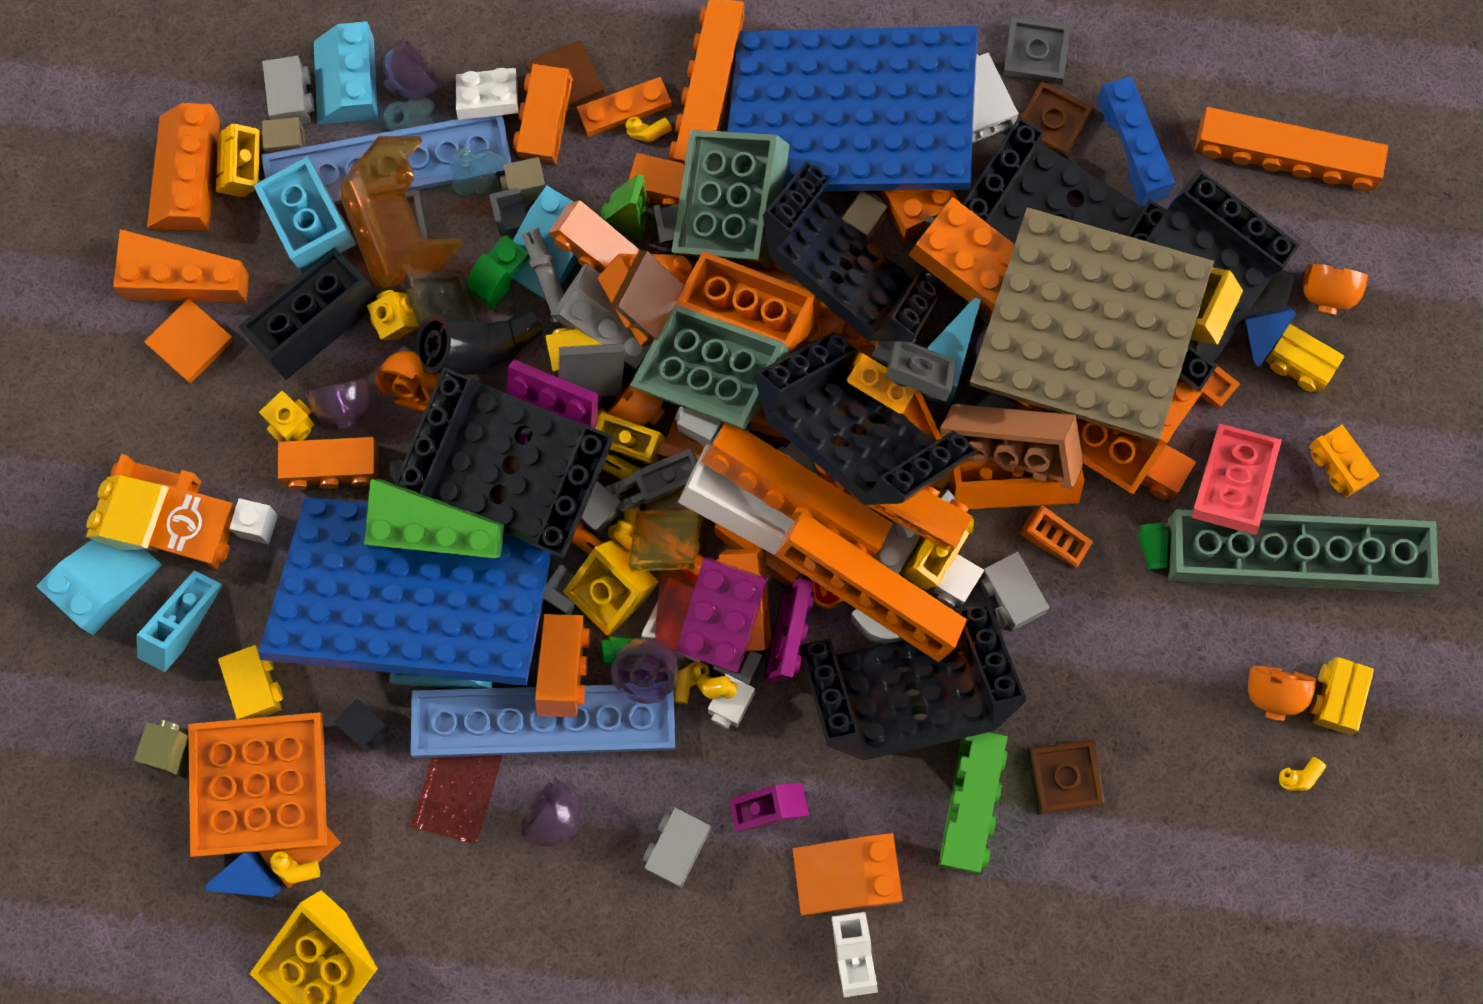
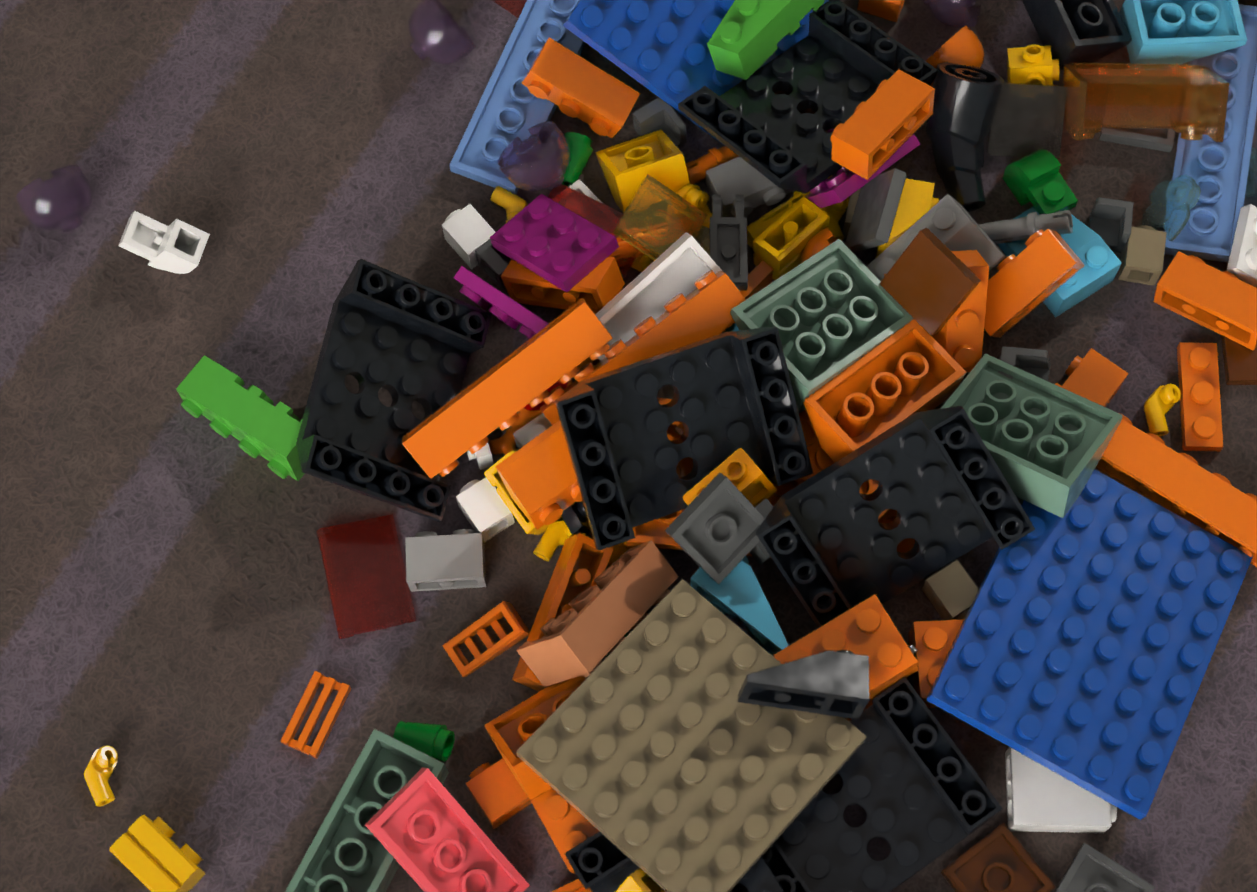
camera: 115 degrees right, 5 degrees down
bright green slope [601,174,649,240] -> none
light grey brick [642,808,711,888] -> none
yellow arm [696,674,738,699] -> none
magenta slope [729,783,809,832] -> none
orange slope [792,833,903,916] -> none
reddish brown tile [1028,739,1106,815] -> none
orange cylinder [1248,666,1316,721] -> none
none -> orange tile [281,671,352,759]
none -> clear red piece [317,514,416,639]
none -> black slope [737,650,870,719]
none -> orange brick [830,69,935,180]

